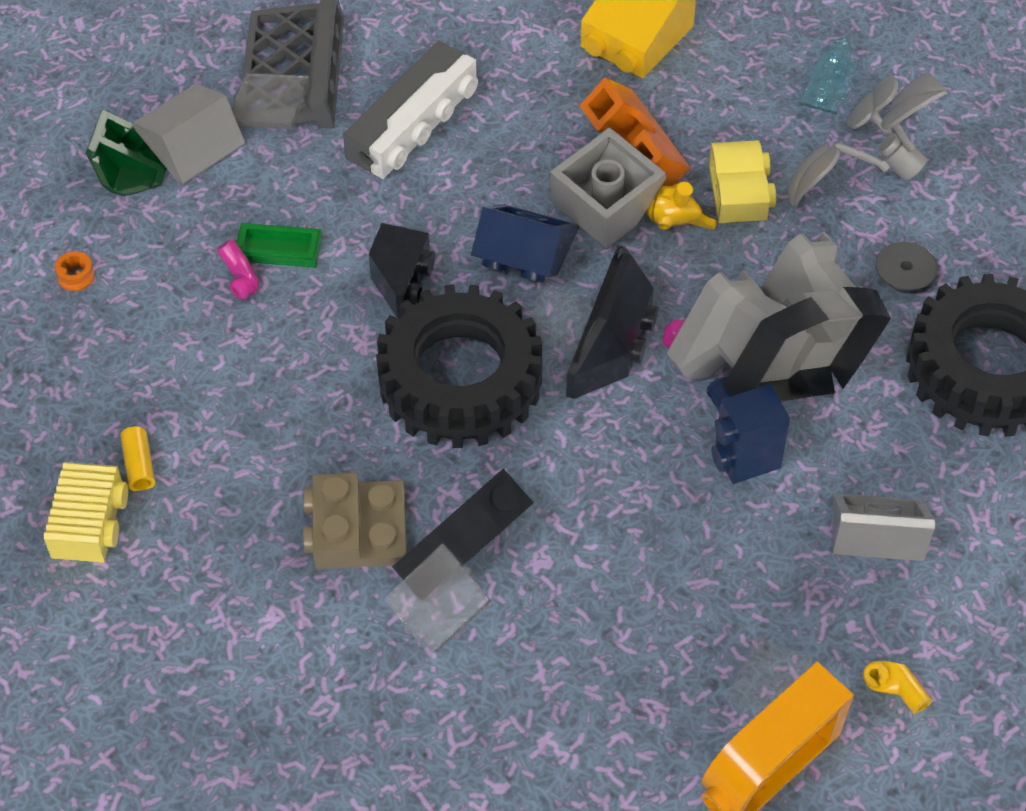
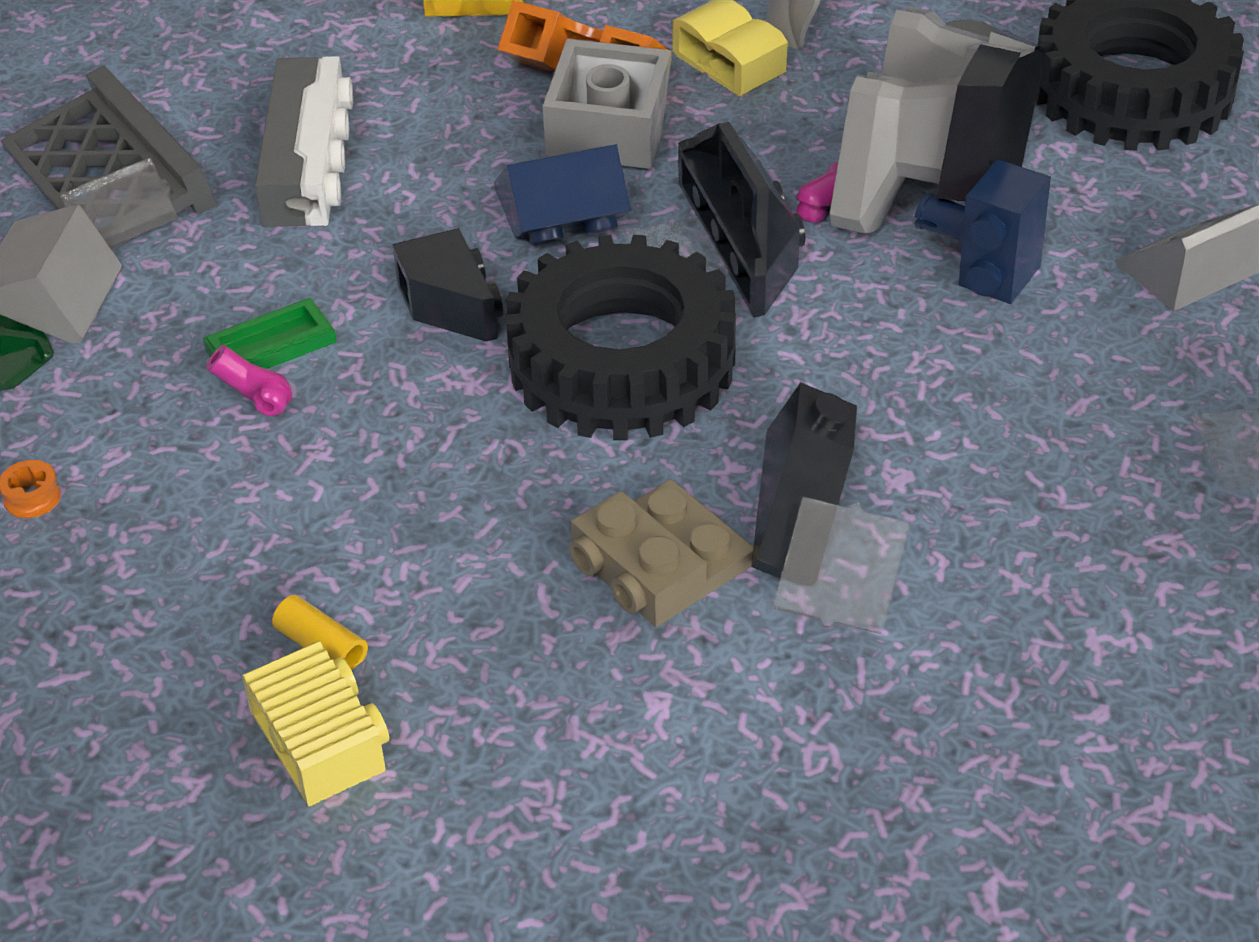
camera: 35 degrees left, 10 degrees down
yellow piece [646,182,717,230] -> none

